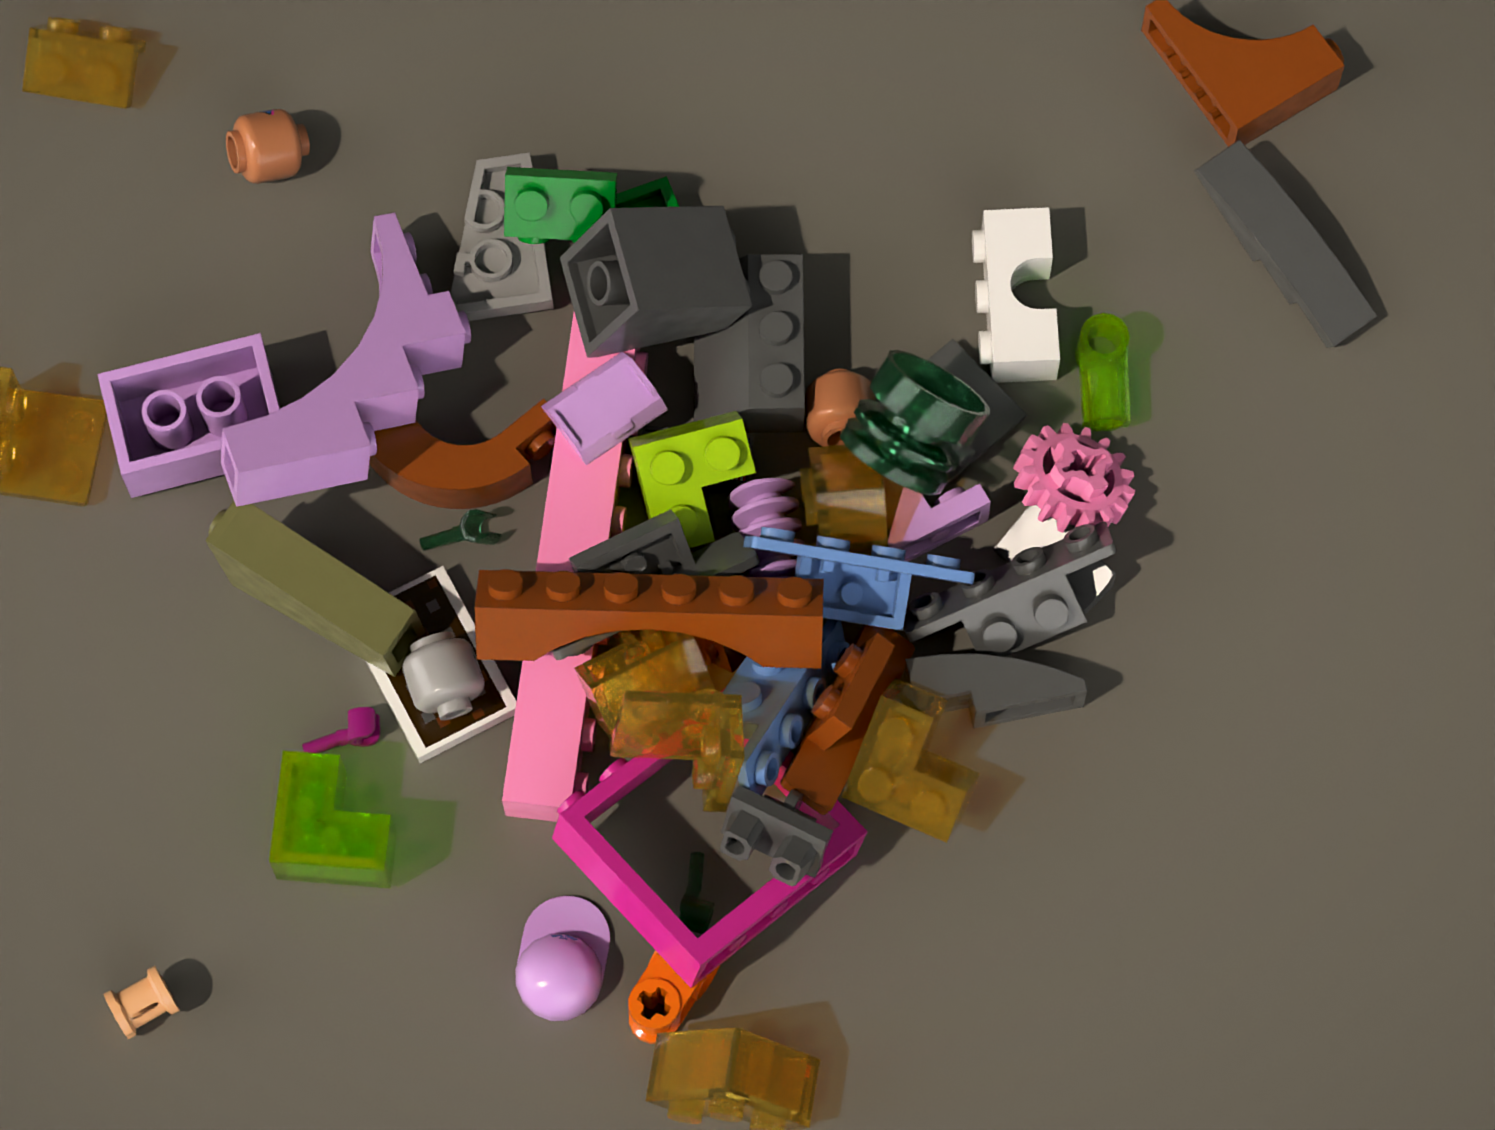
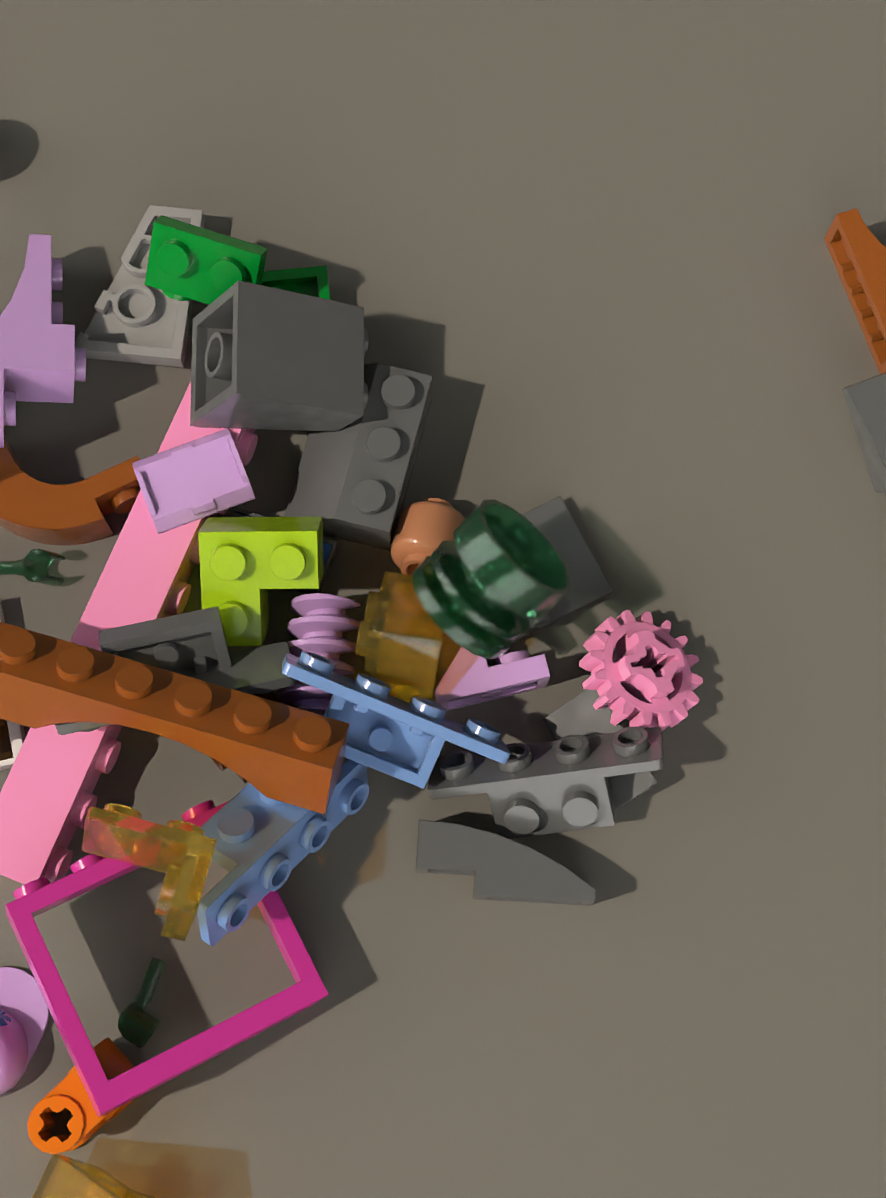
camera: 10 degrees right, 5 degrees up
clear yellow brick [574,630,717,746] -> none
dark grey hips [720,785,833,887] -> none
dark orange bracket [780,624,915,815] -> none
clear yellow brick [841,678,980,843] -> none
white arch [972,207,1060,383] -> none
clear neon green piece [1075,313,1131,431] -> none

